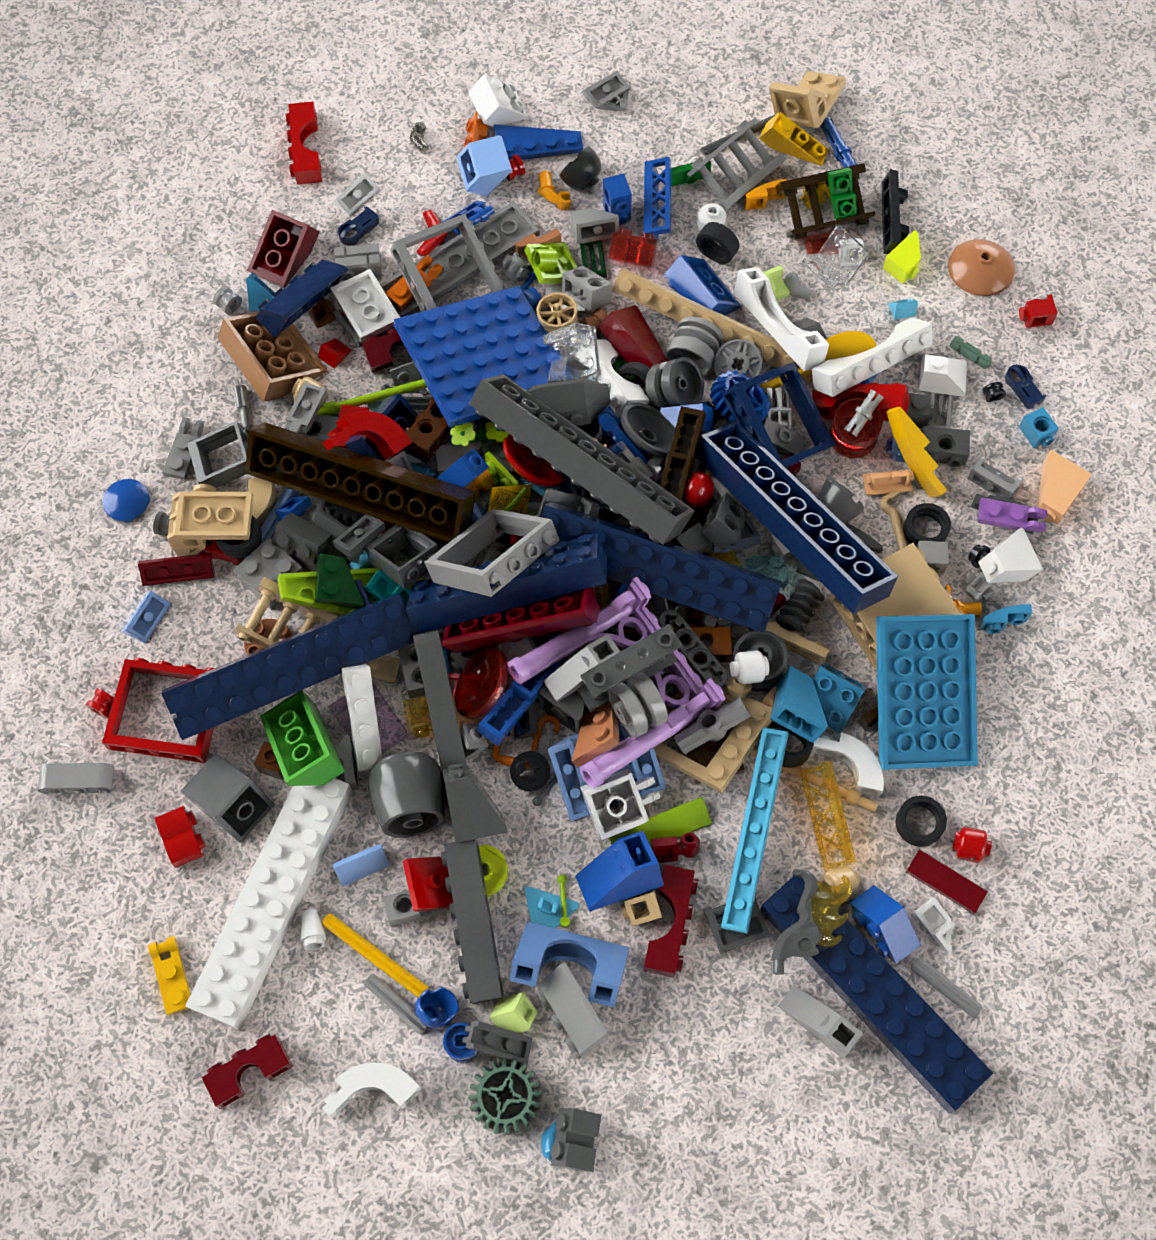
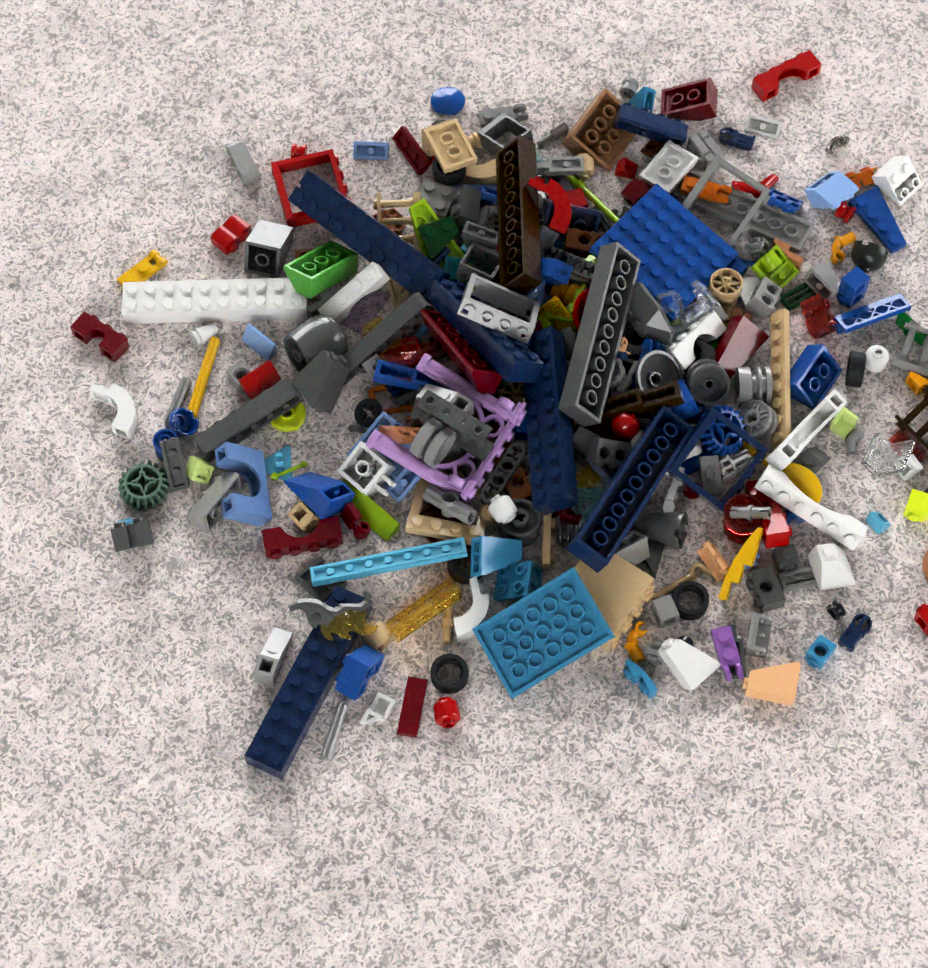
camera: 65 degrees right, 5 degrees down
sand green axle [950,336,992,369] -> none
none -> dark grey beam [540,245,596,282]

